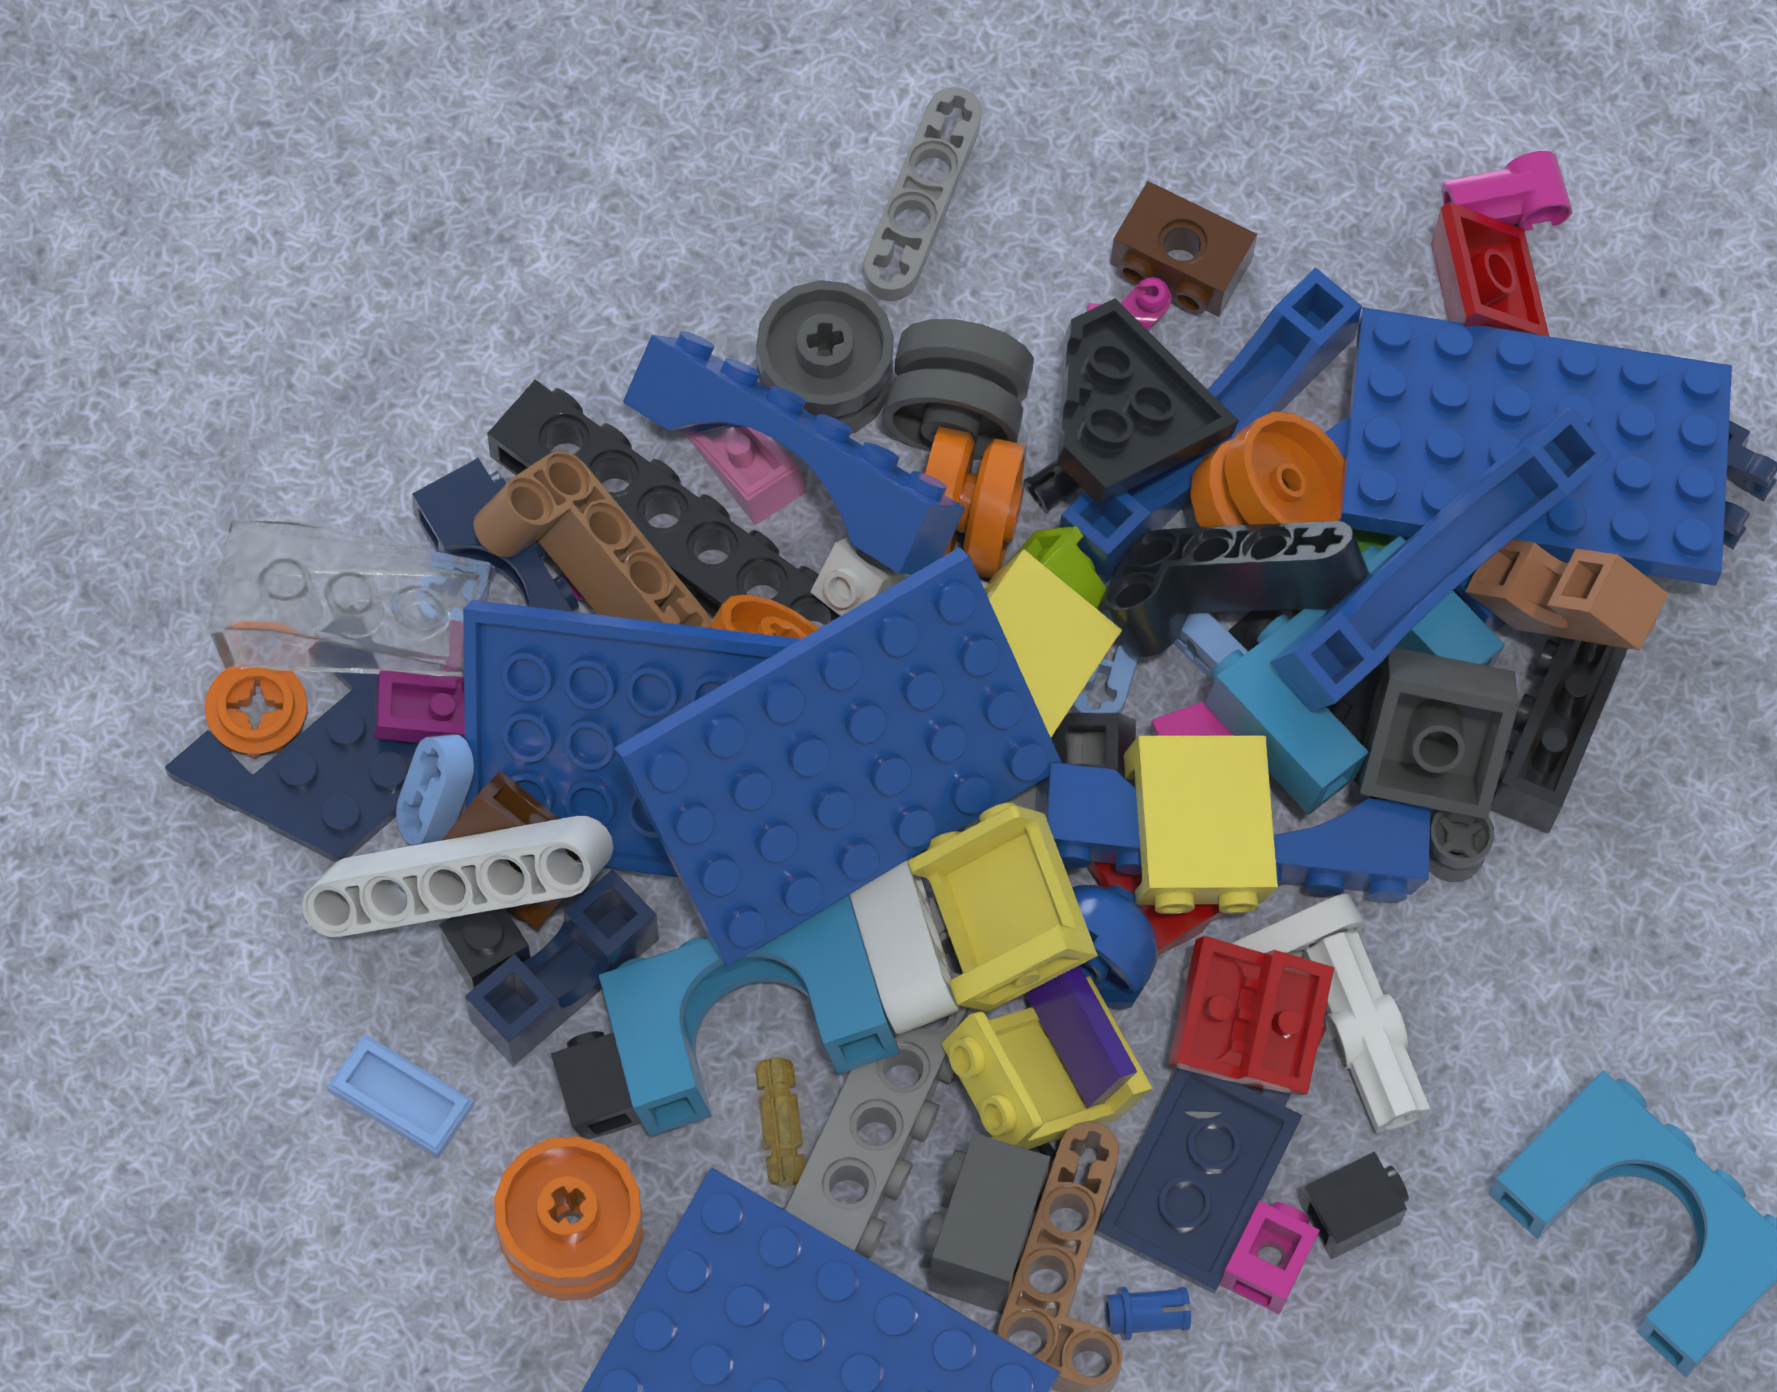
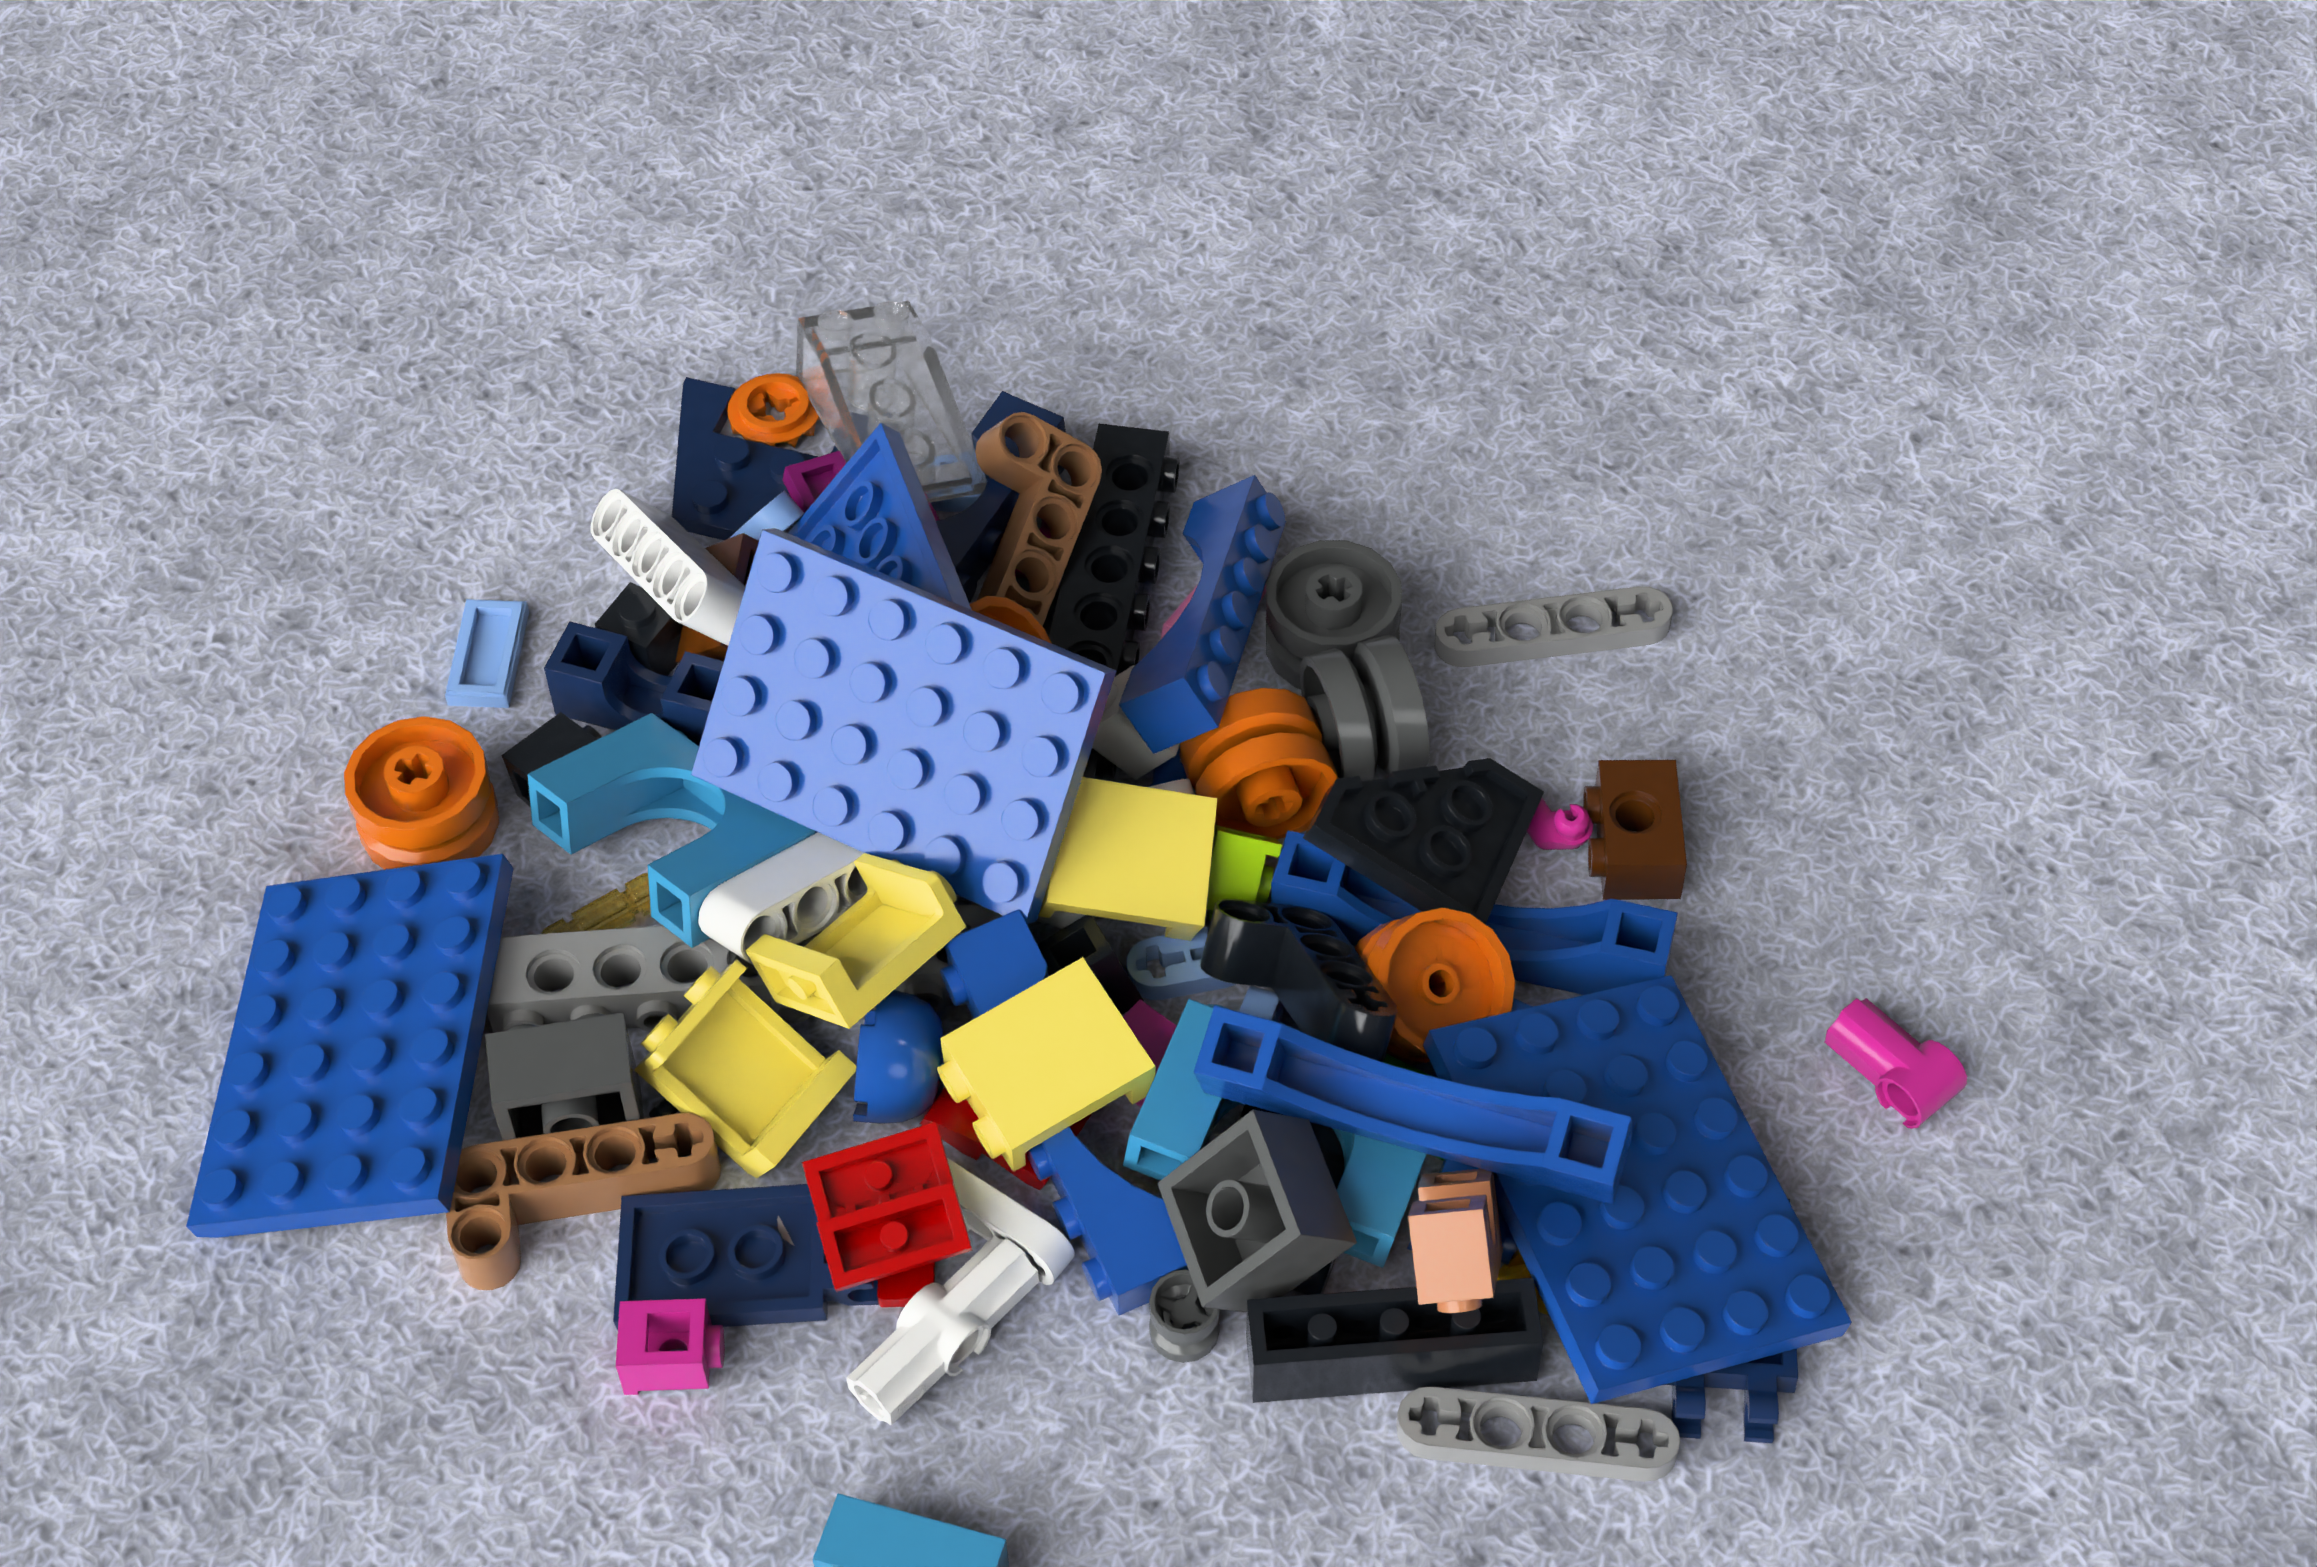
camera: 65 degrees right, 15 degrees down
dark purple tile [1026,966,1137,1108] -> none
blue pin [1104,1287,1191,1341] -> none
black brick [1299,1151,1409,1260] -> none
red slope [1431,202,1550,337] -> none
none -> light grey beam [1396,1387,1680,1482]

